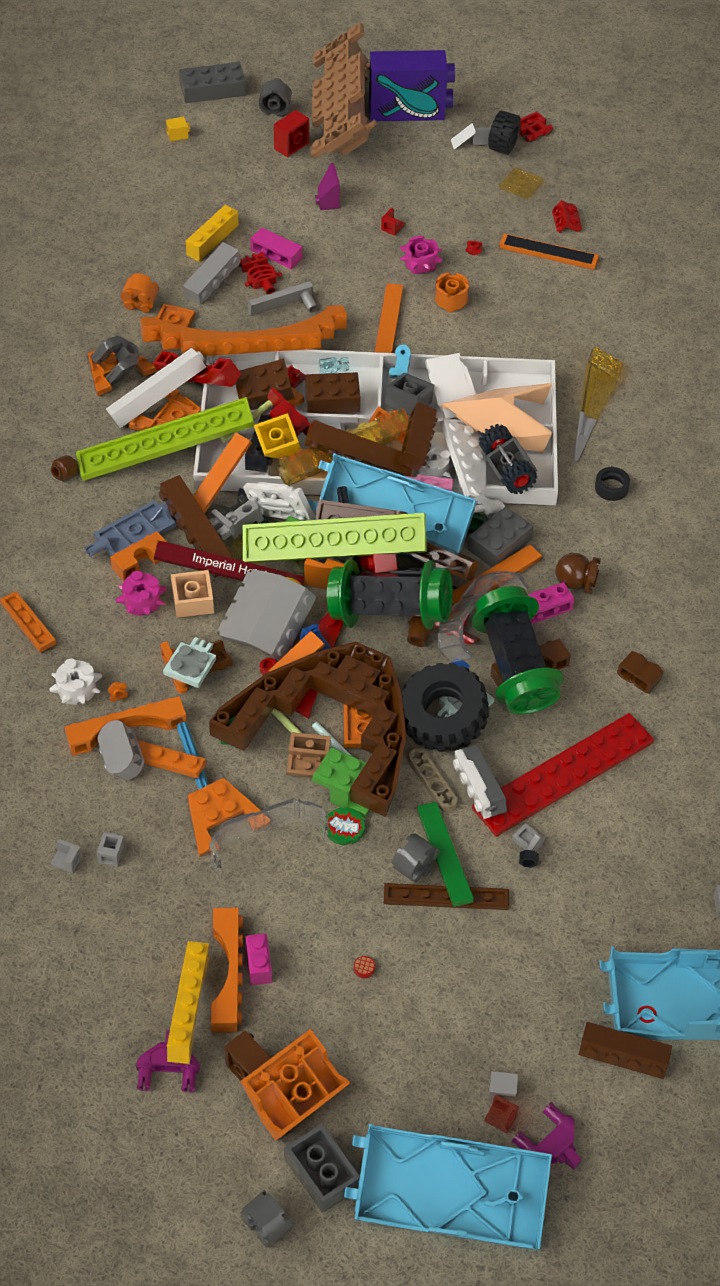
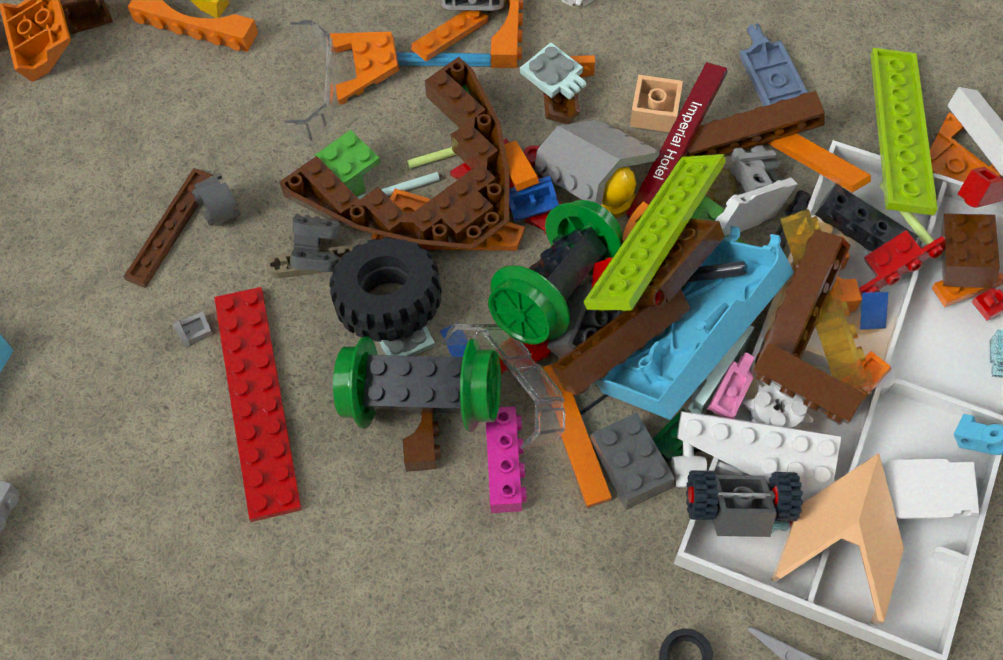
camera: 115 degrees right, 10 degrees up
reddish brown head [51,455,78,481] -> none
orange plate [108,682,128,702] -> none
orange arch [110,531,166,582] -> none
dark pink brick [116,571,167,616] -> none
dark pink brick [246,933,272,985] -> none
yellow slope [254,413,302,459] -> none
medium nougat brick [286,732,331,778] -> none
reddish brown brick [305,372,361,414] -> none
tile [325,807,365,845] -> none
light grey tile [340,417,359,435] -> none
tile [354,956,375,978] -> none
dark grey brick [384,373,435,415] -> none
green tile [417,802,474,907] -> none
piece [453,744,507,819] -> none
black tile [519,850,539,868] -> none
reddish brown tile [555,553,601,595] -> none
reddish brown brick [617,651,664,694] -> none
none -> dark grey piece [291,214,340,272]

